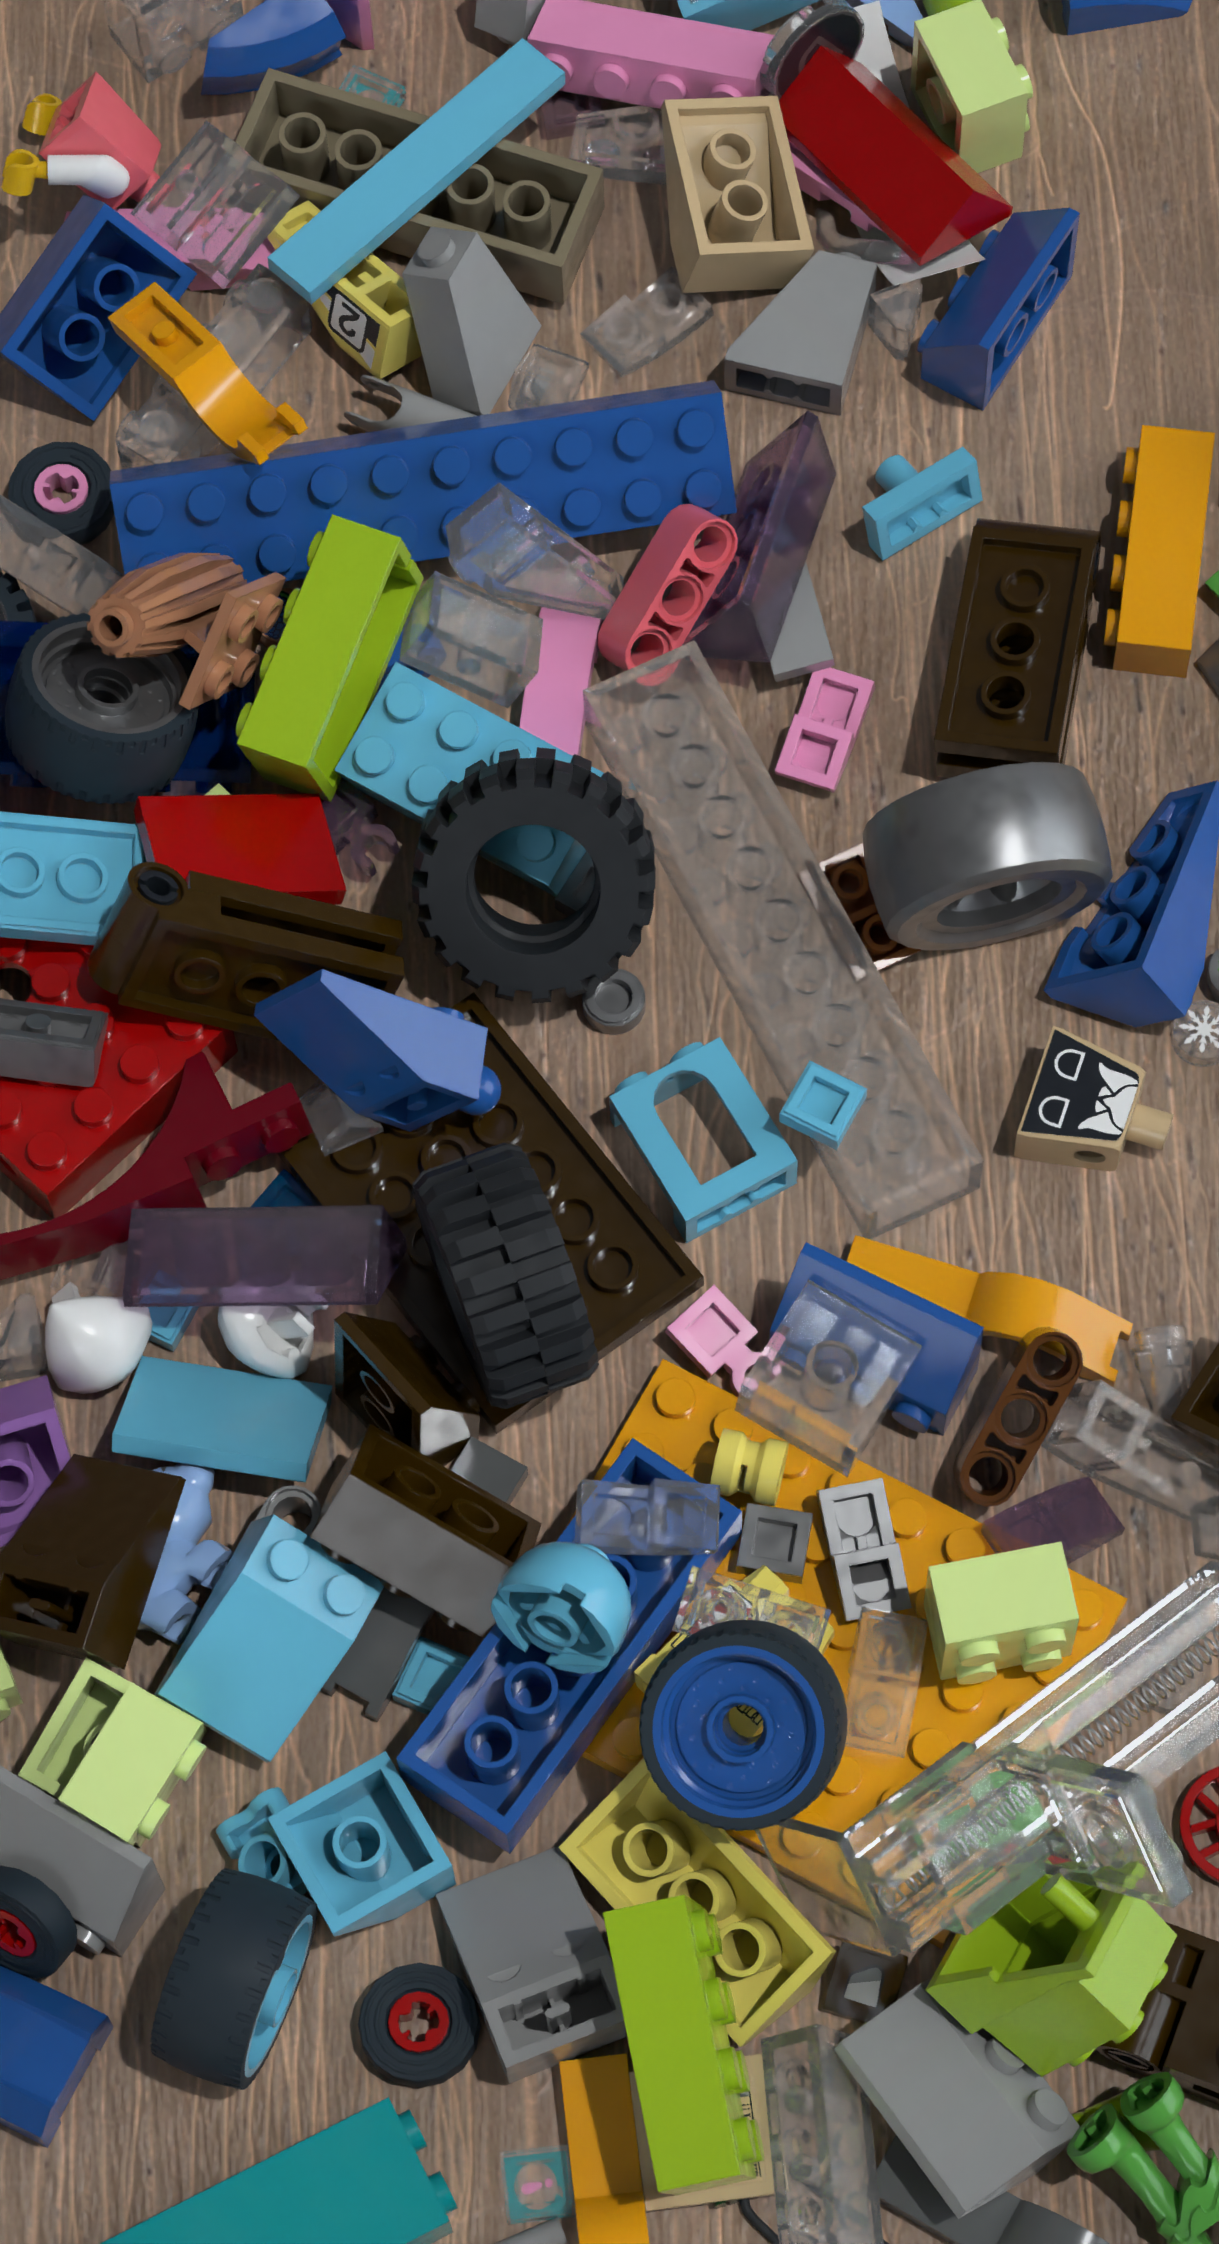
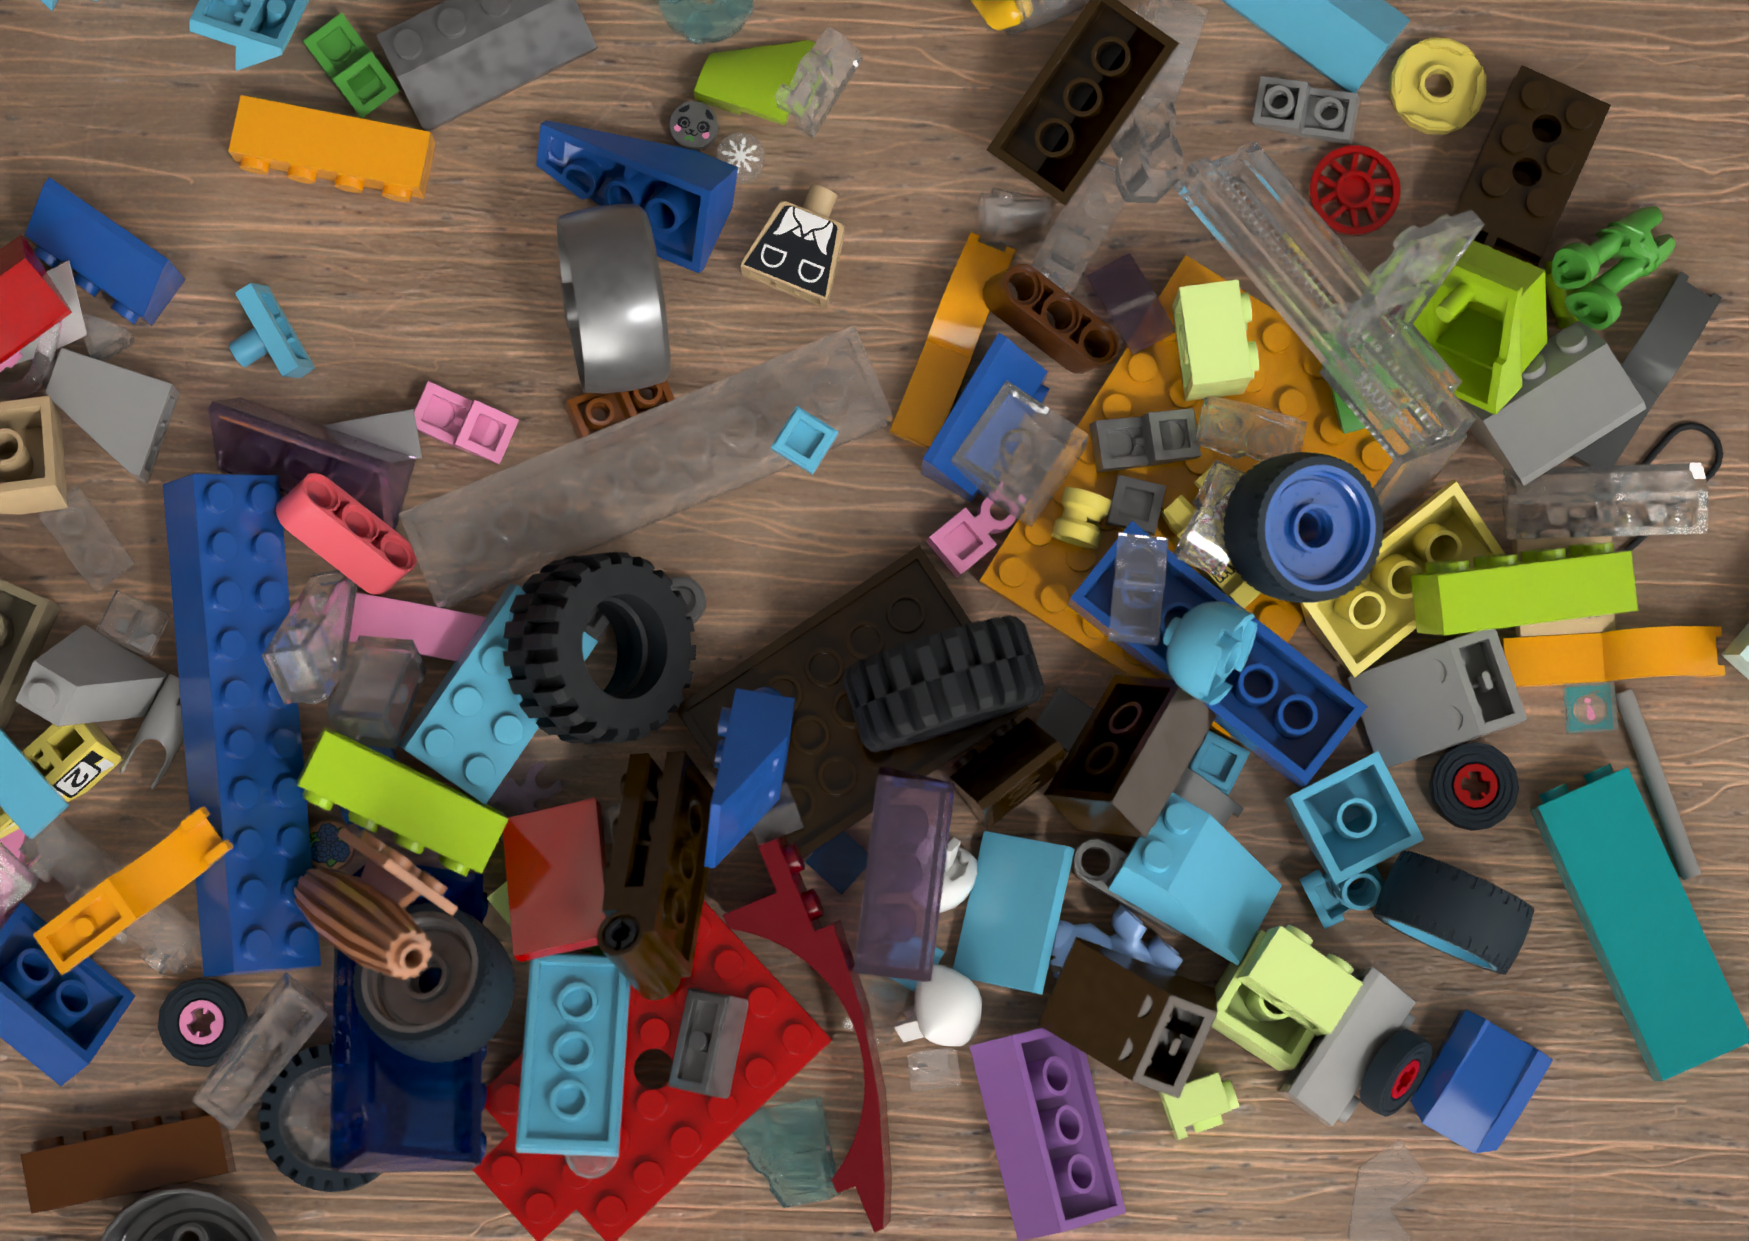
camera: 90 degrees left, 15 degrees up
medium azure panel [609,1037,798,1243] -> none
dark brown slope [823,1937,908,2024] -> none
dark brown hinge [934,518,1101,778] -> none

